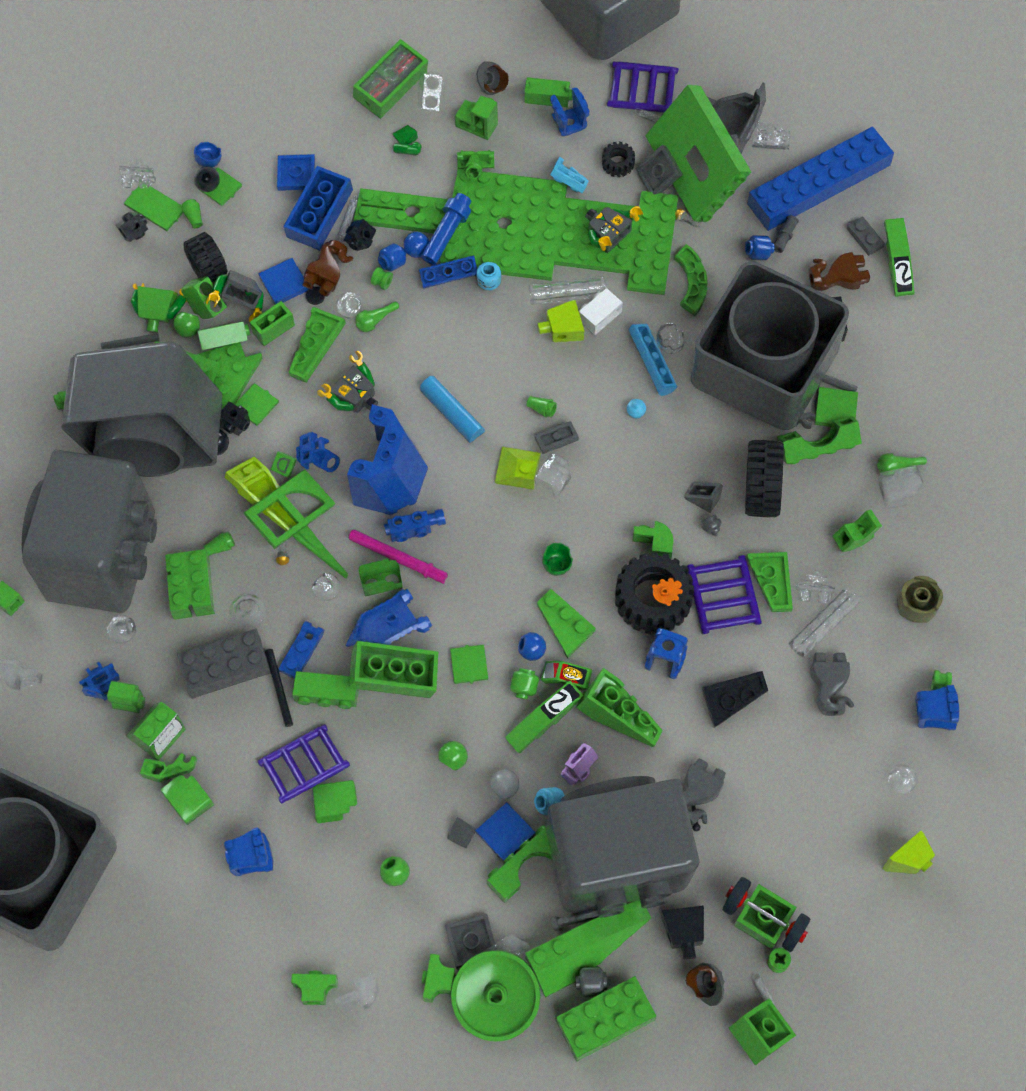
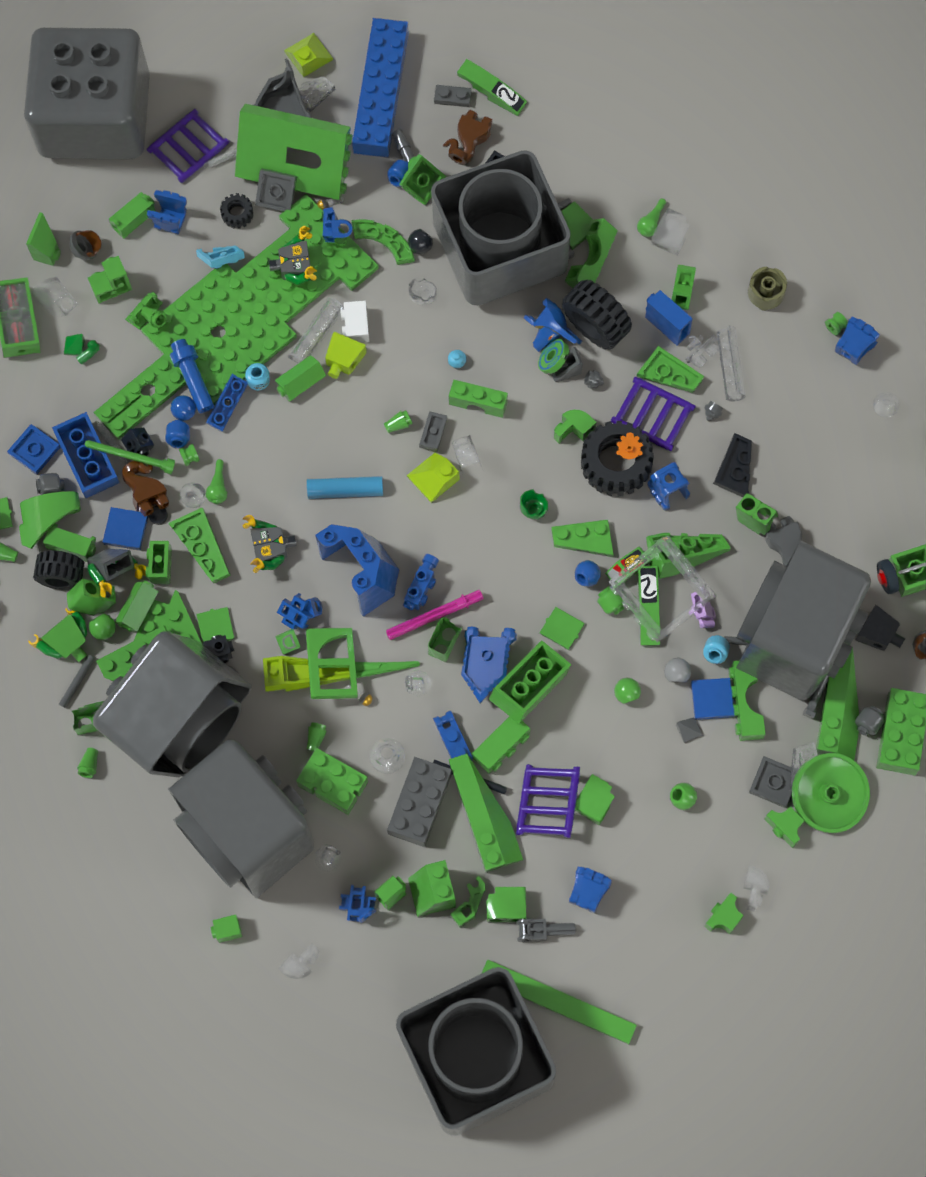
camera: 50 degrees left, 5 degrees up
dark azure brick [628,324,677,396] -> none
dark grey hips [810,652,854,716] -> none
none -> bright green panel [19,491,81,549]
none -> bright green slope [26,212,61,266]
none -> dark grey head [36,473,64,495]
none -> bright green brick [43,524,96,562]
none -> bright green piece [85,440,175,474]
none -> bright green brick [275,355,326,402]
none -> lime slope [284,33,333,78]
none -> blue piece [323,207,353,243]
none -> bright green slope [399,154,446,205]
none -> black piece [408,229,433,254]
none -> bright green wedge [448,754,523,873]
none -> bright green arch [449,379,508,418]
none -> bright green tile [481,959,637,1045]
none -> dark grey connector [516,919,576,942]
none -> blue piece [524,298,582,352]
none -> bright green tile [538,339,569,374]
none -> clear windscreen [609,536,717,642]
none -> blue brick [645,290,693,346]
none -> dark grey plate [704,401,723,421]
none -> bright green piece [736,493,778,535]

